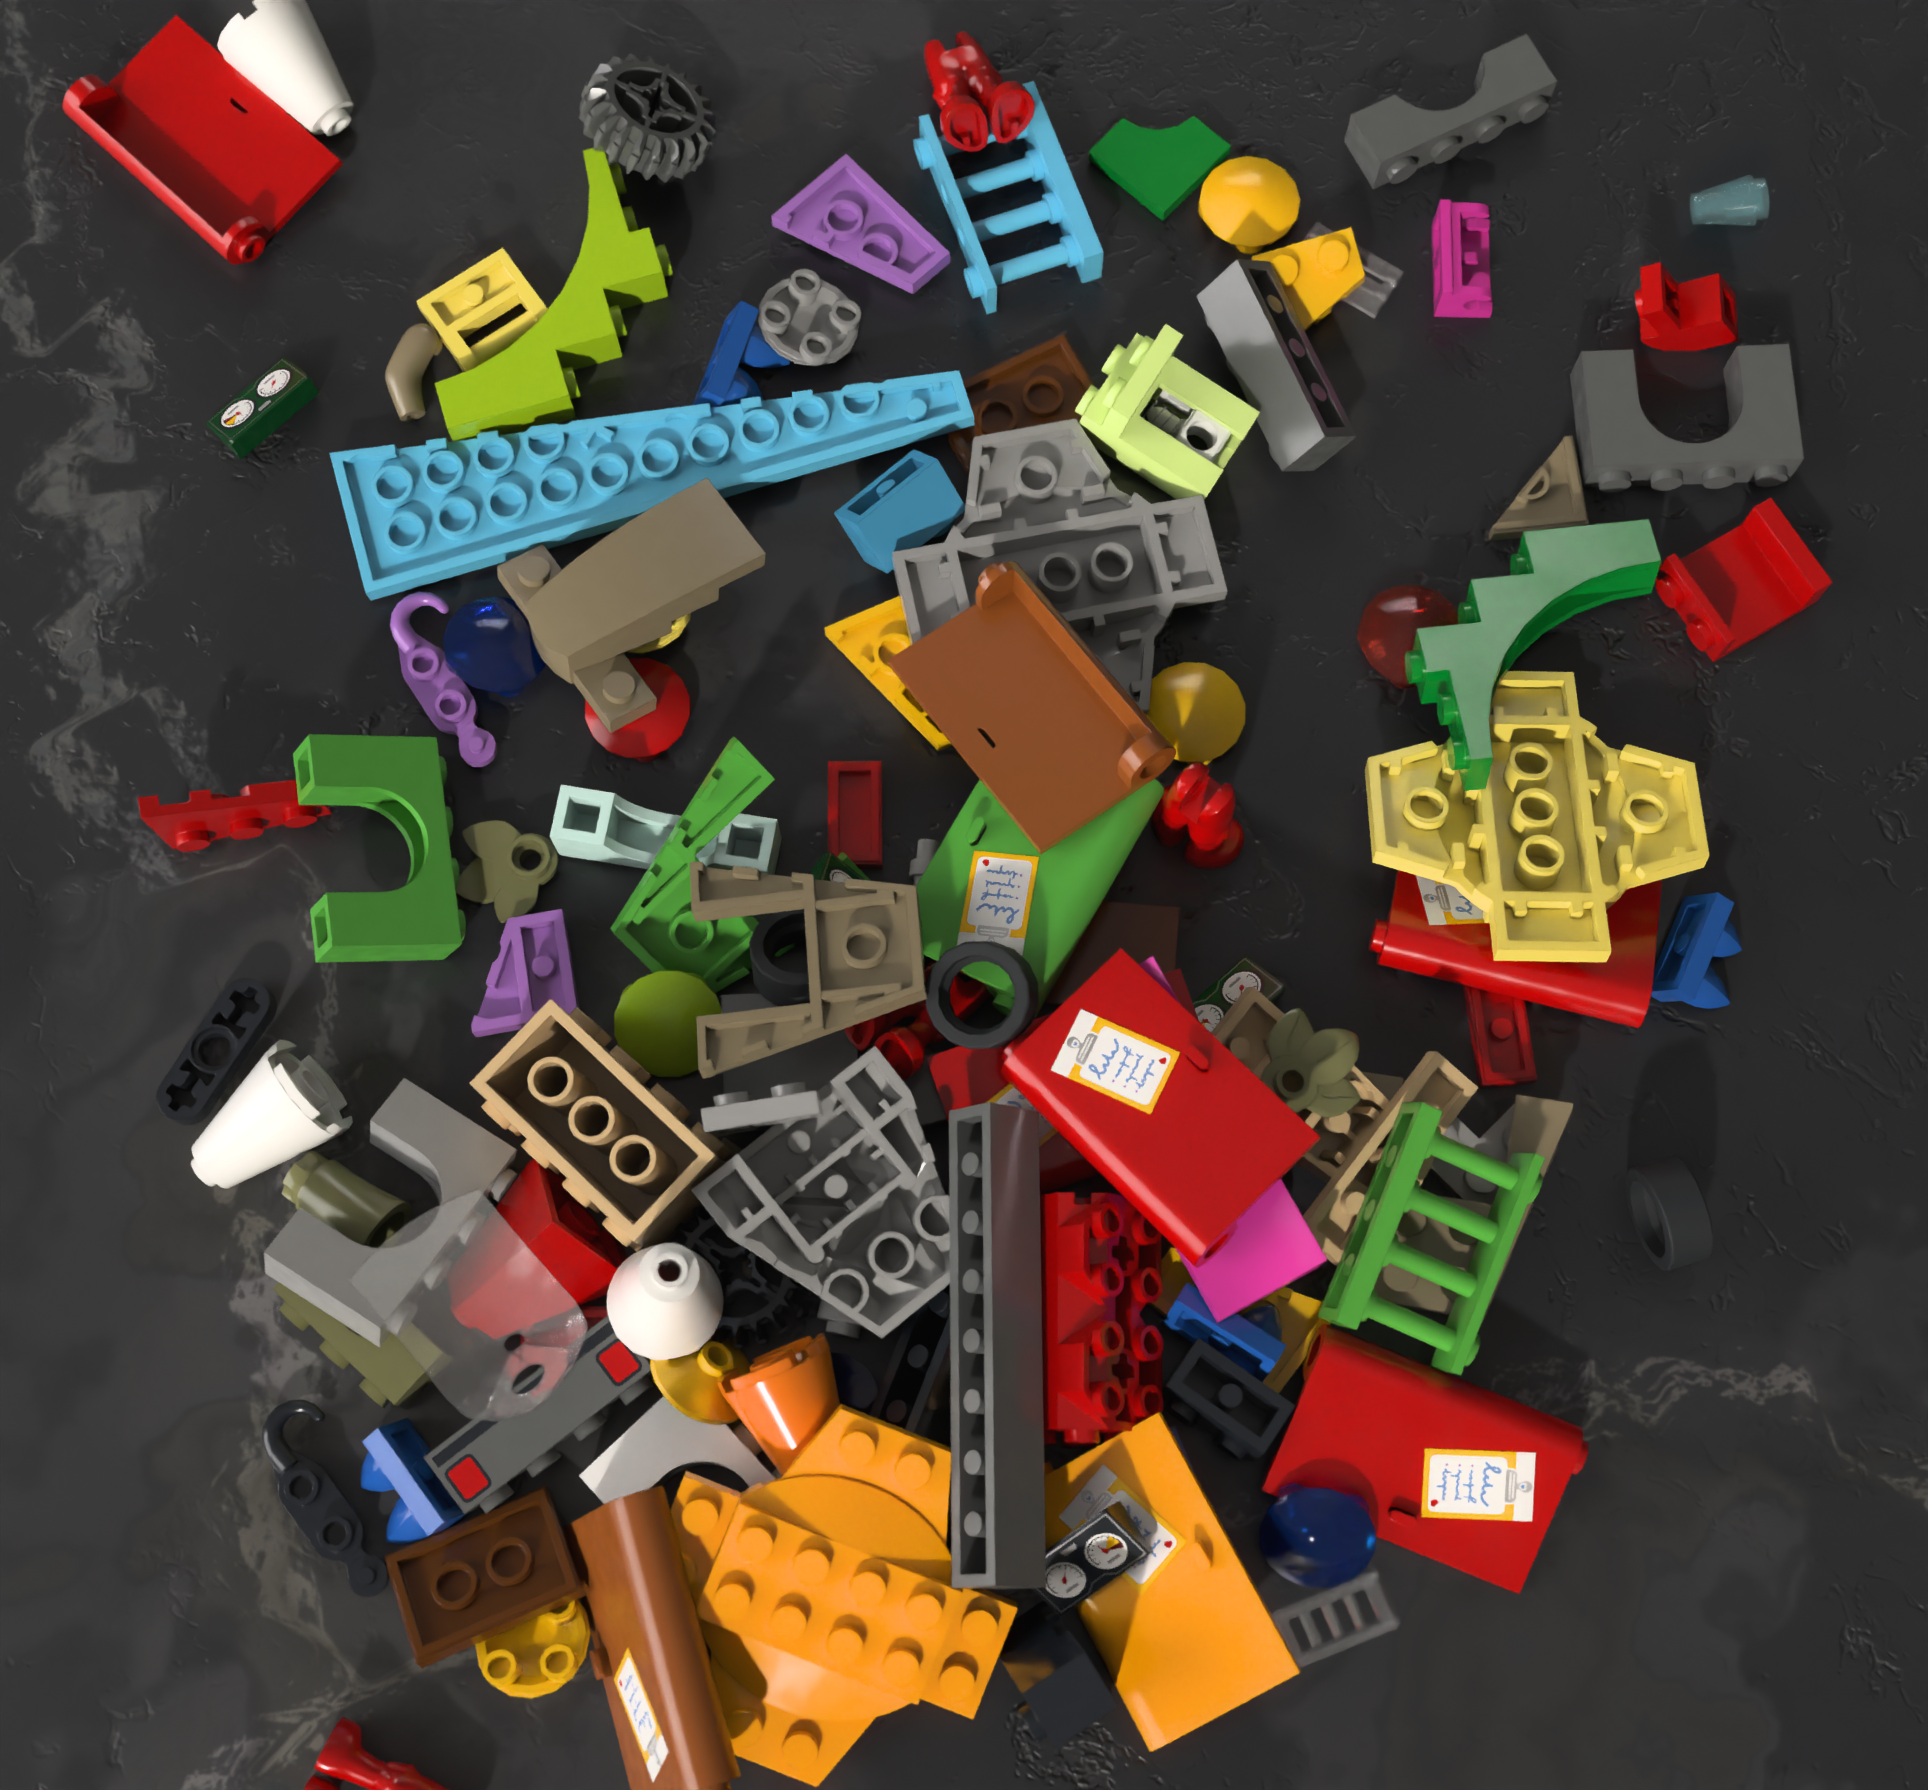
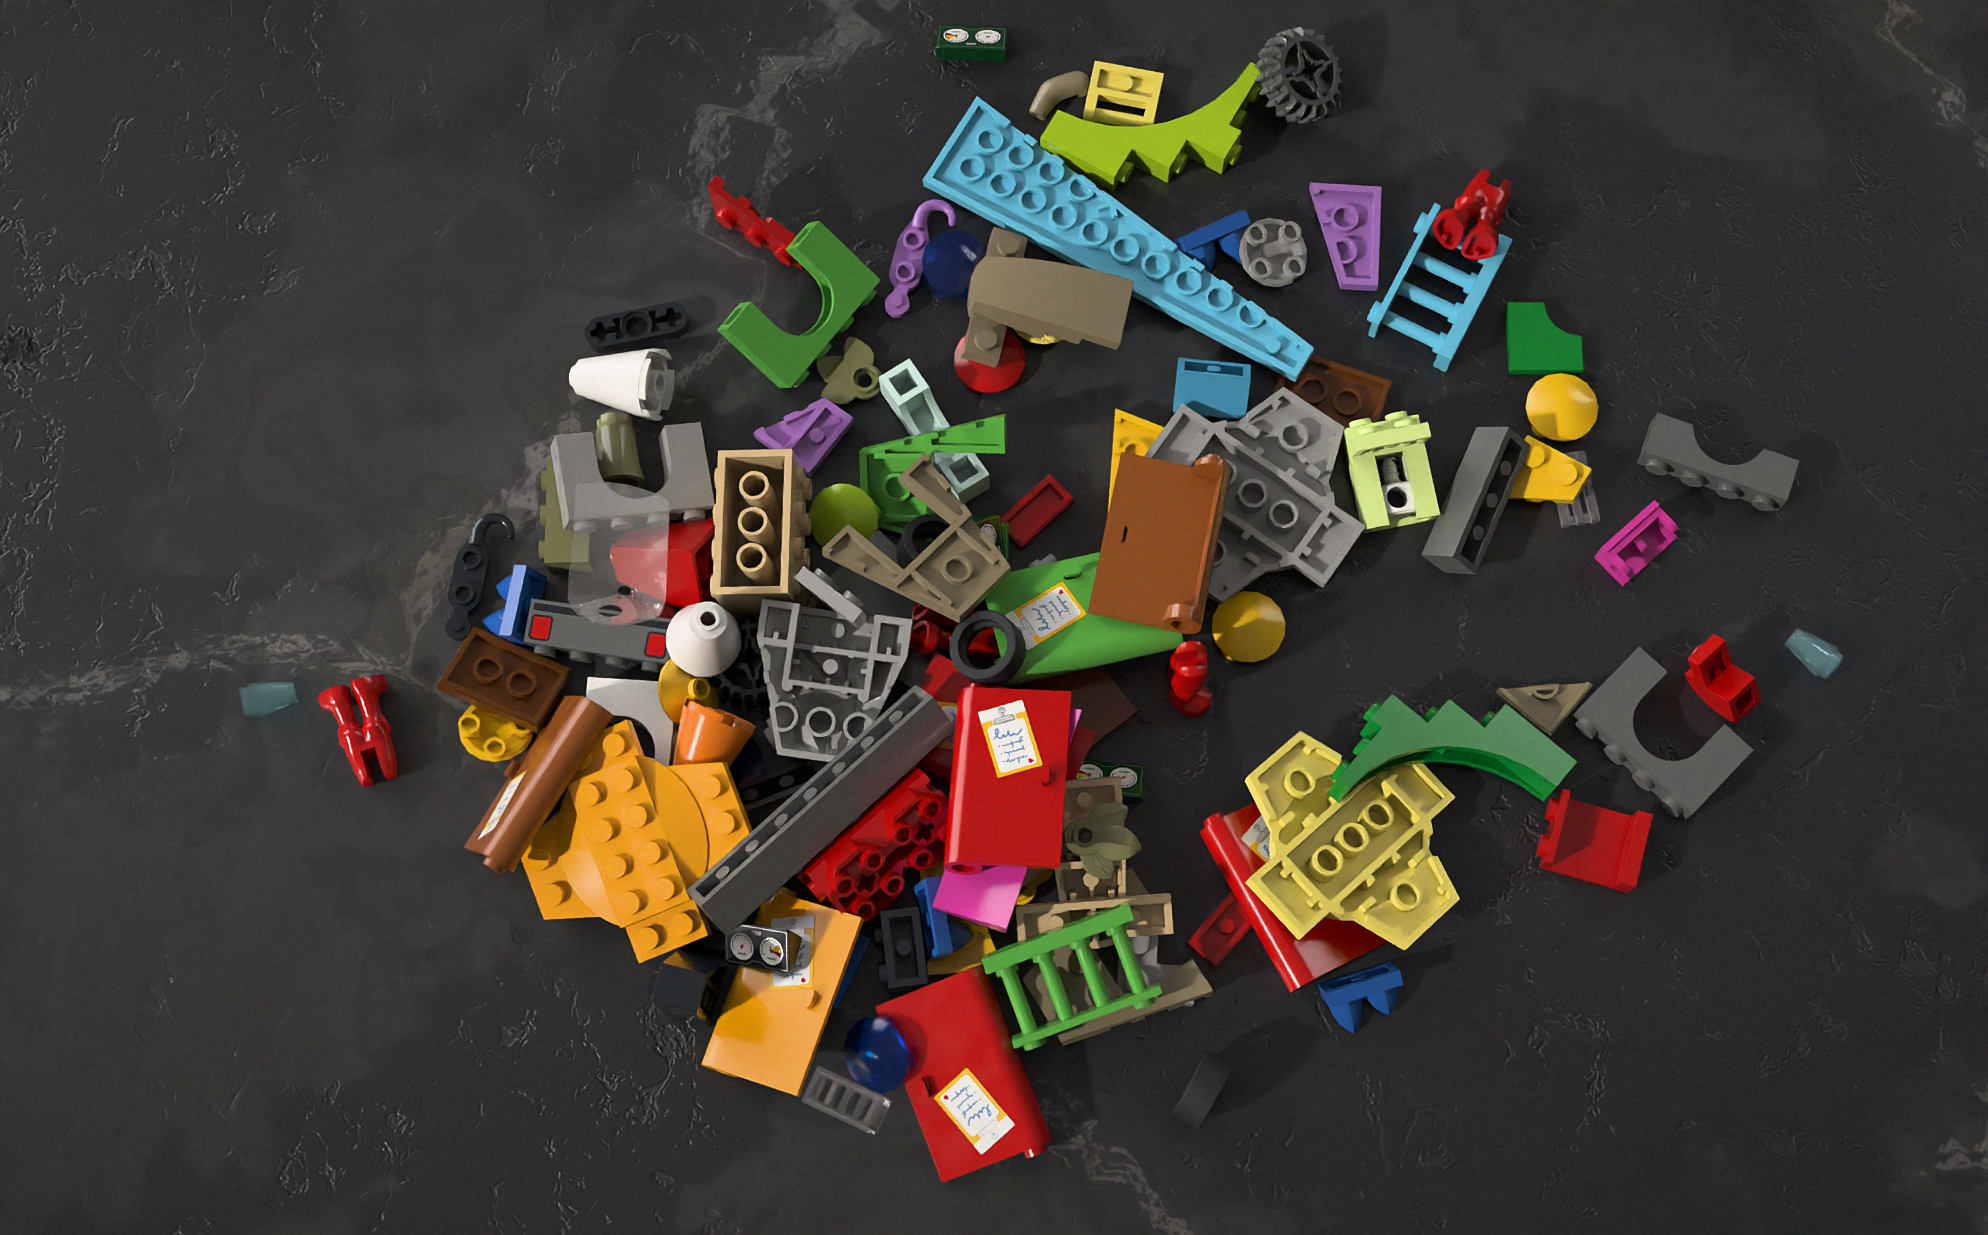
camera: 50 degrees right, 0 degrees up
clear red dish [1357,585,1459,689] -> none

